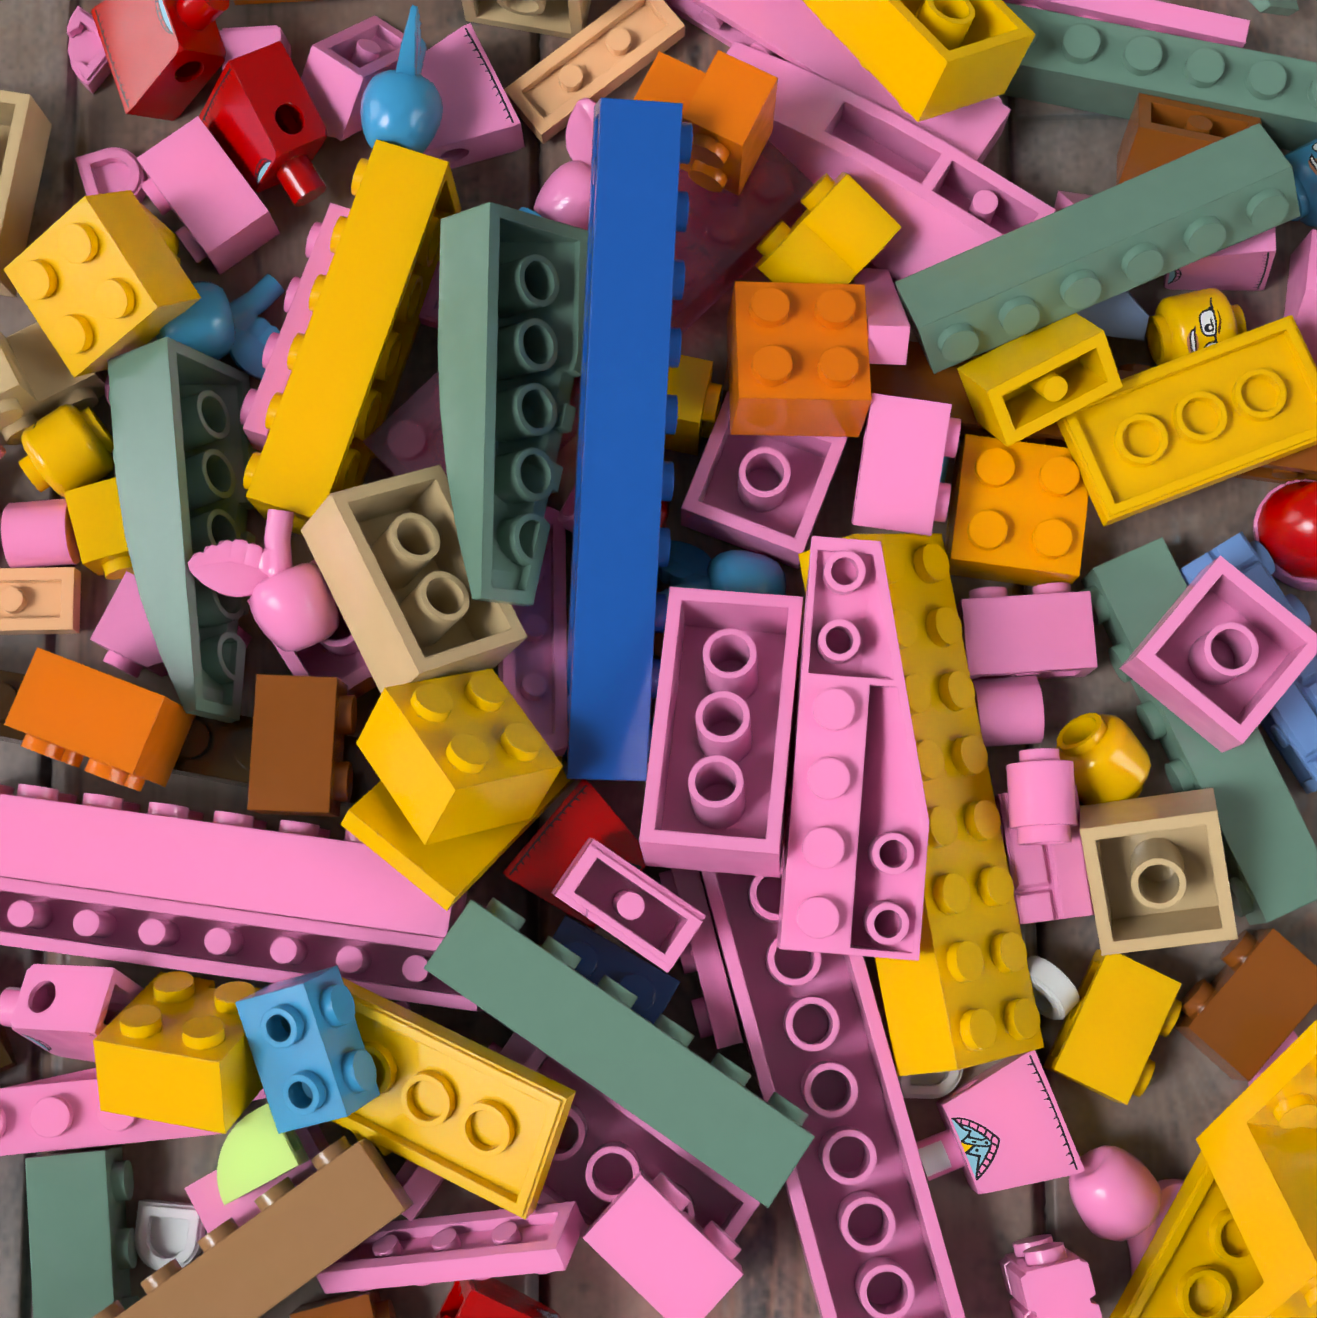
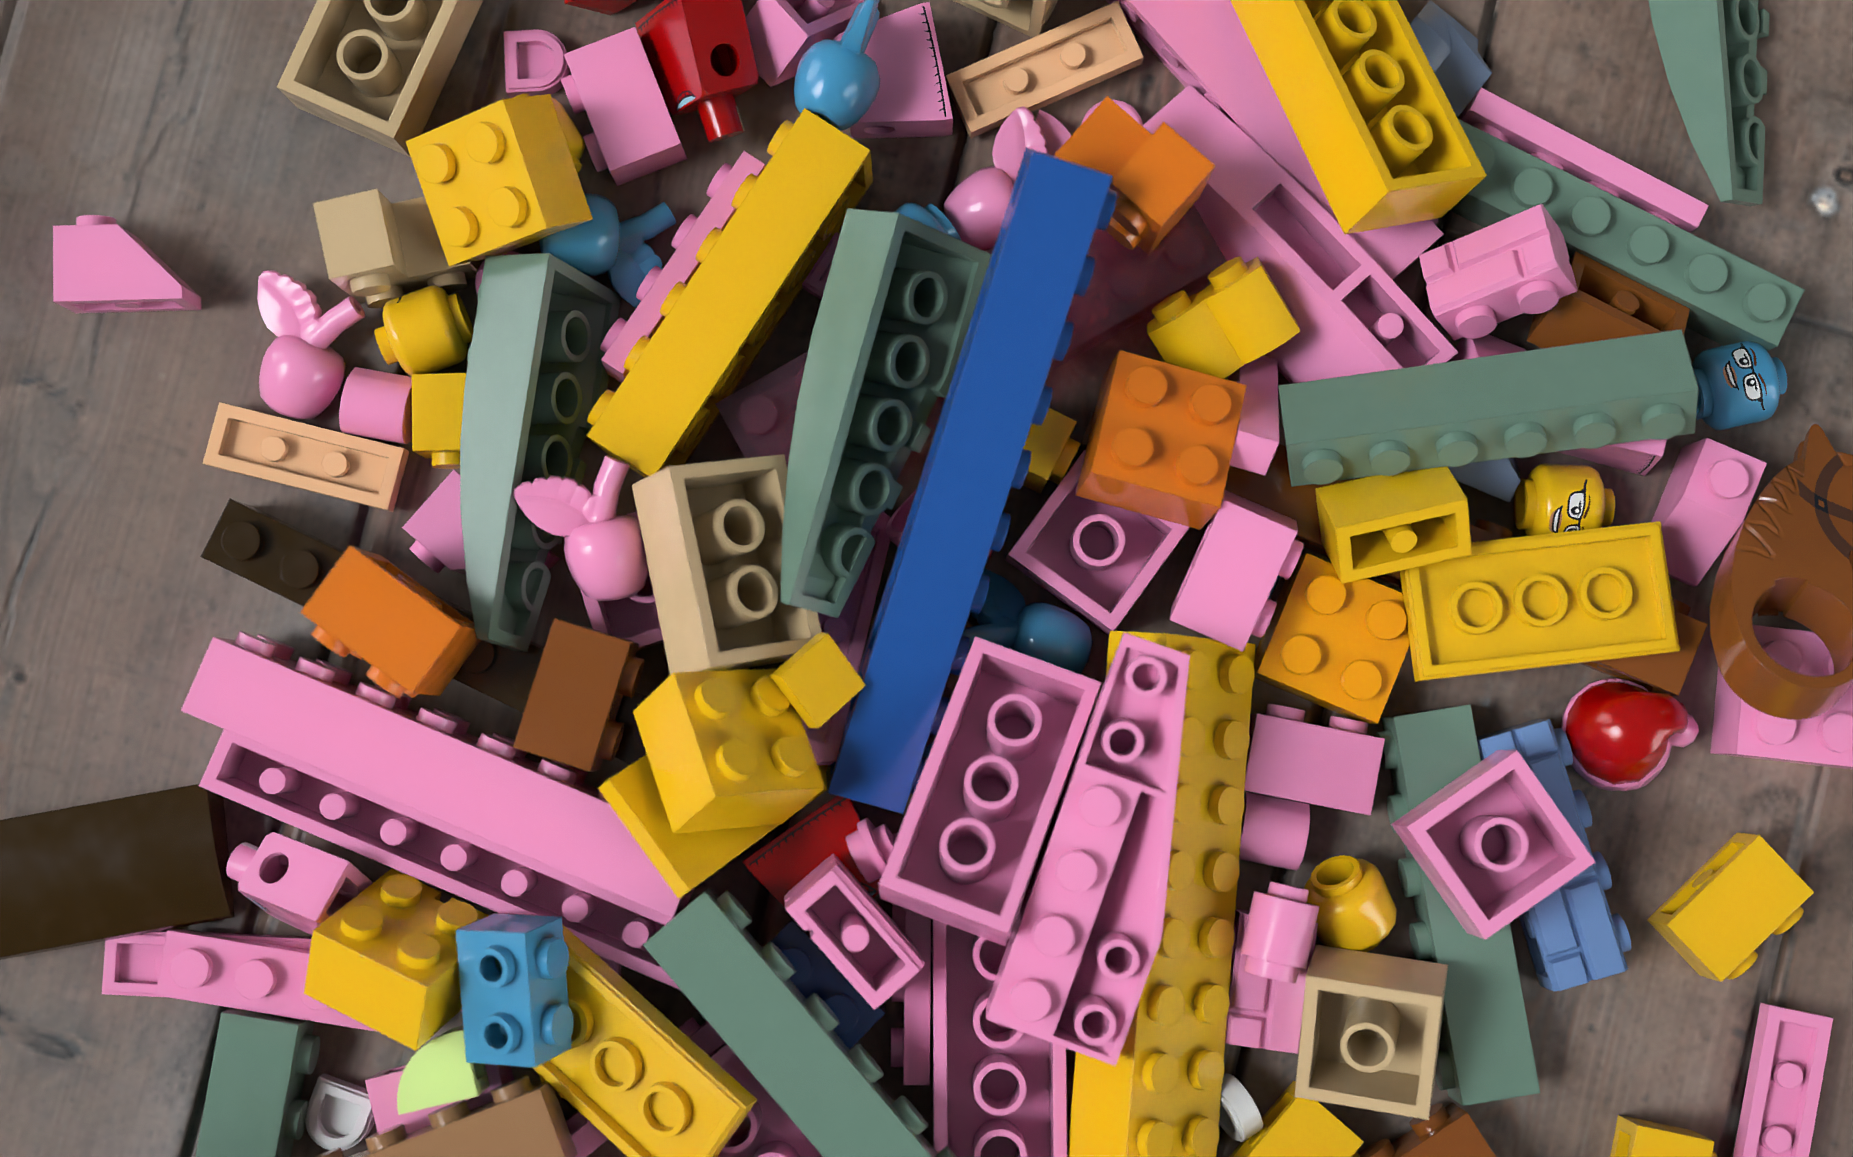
camera: 10 degrees right, 5 degrees up
none -> yellow tile [770,633,866,728]
none -> bright pink plate [846,818,896,883]
none -> bright pink brick [1419,204,1578,341]

